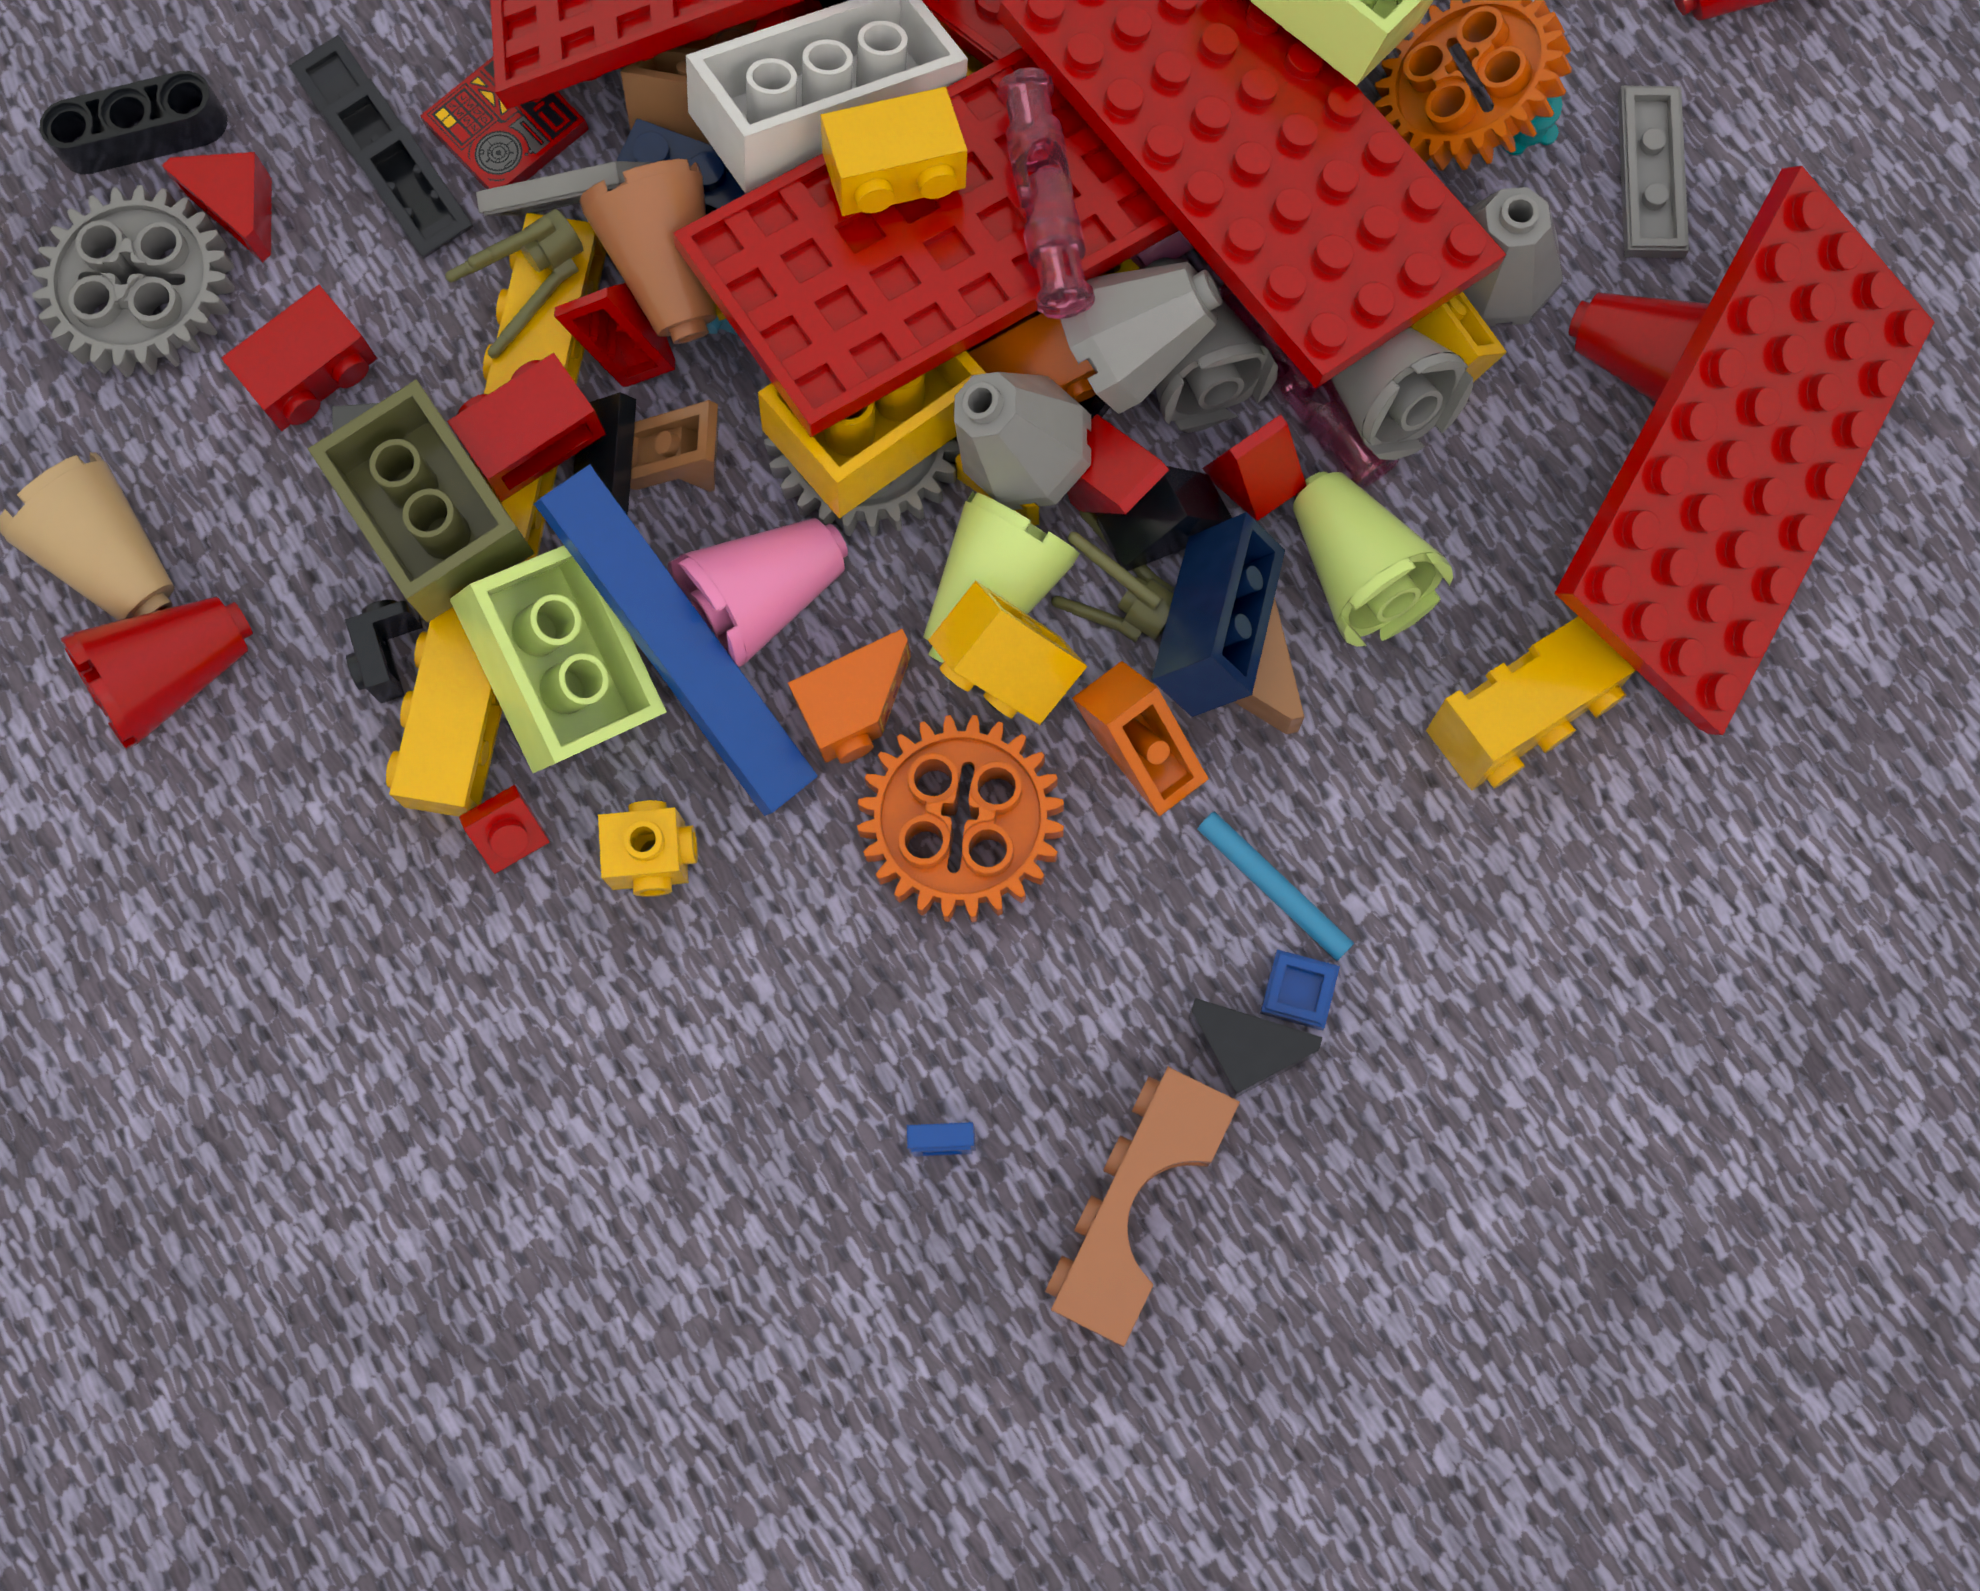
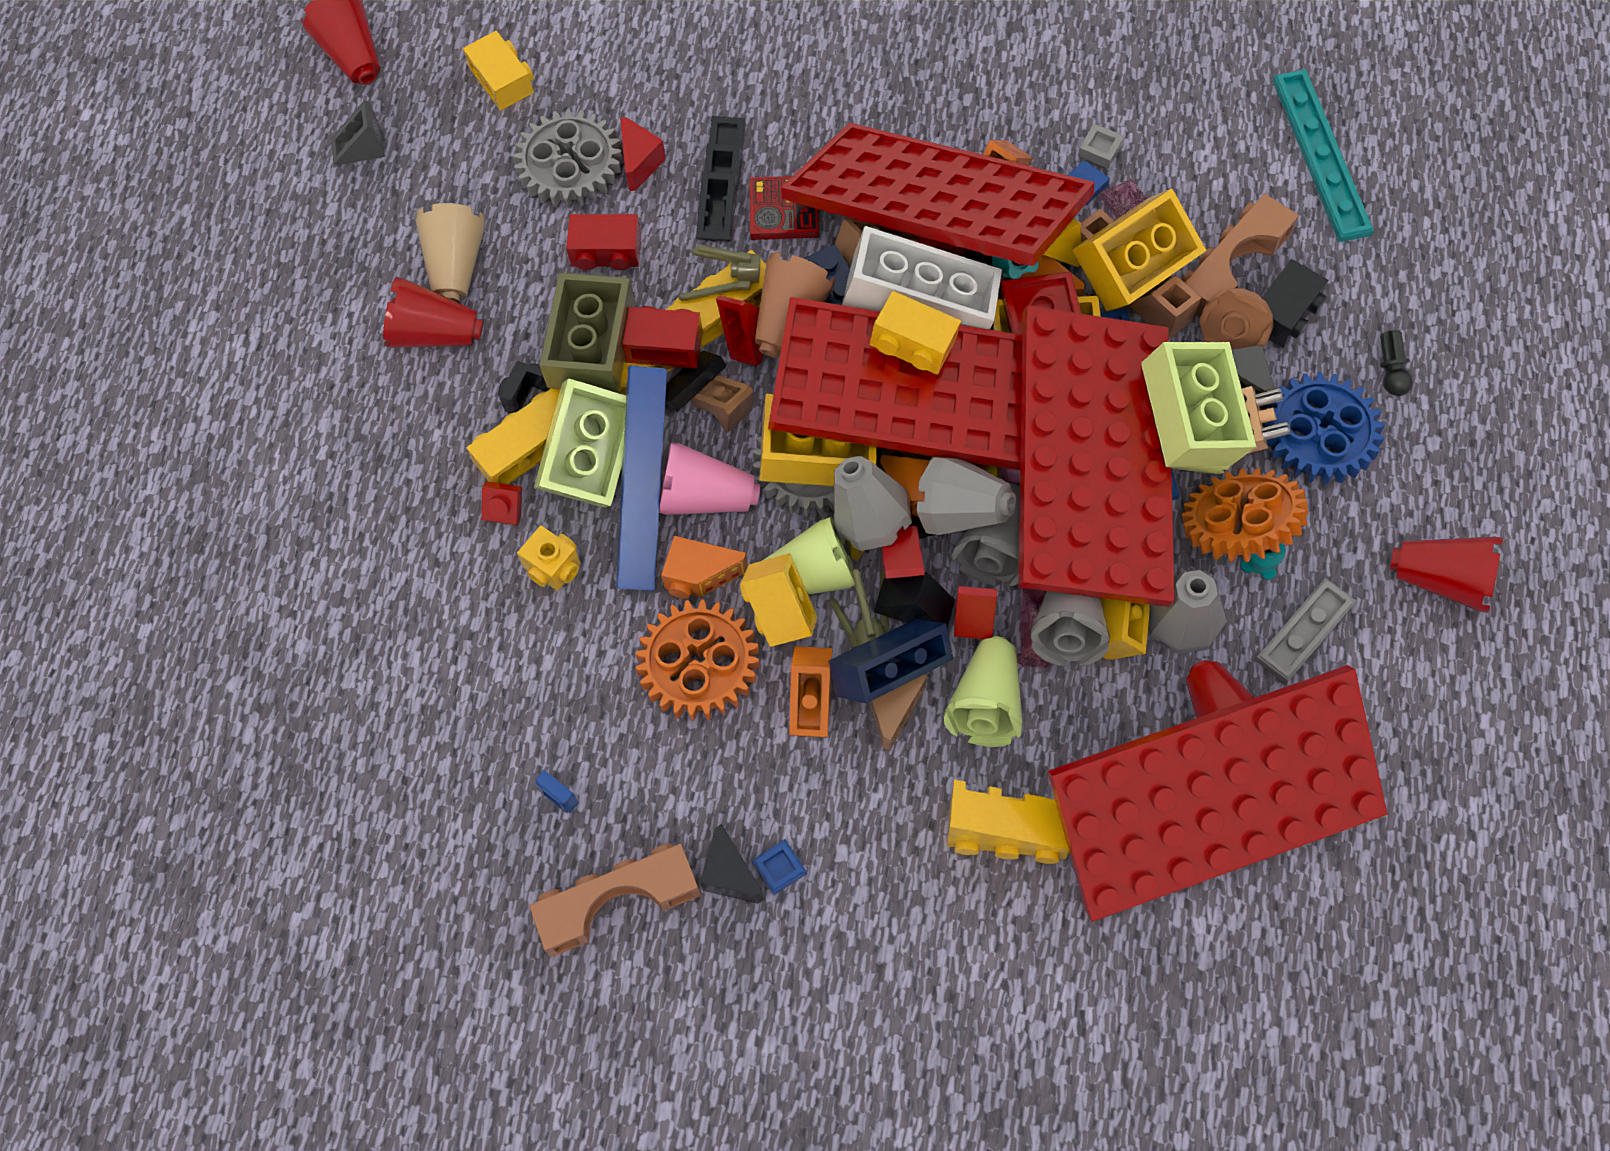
camera: 40 degrees right, 10 degrees down
black beam [40,71,228,175] -> none
light grey tile [476,161,654,216] -> none
clear pink piece [997,67,1095,319] -> none
dark azure bar [1197,811,1355,961] -> none

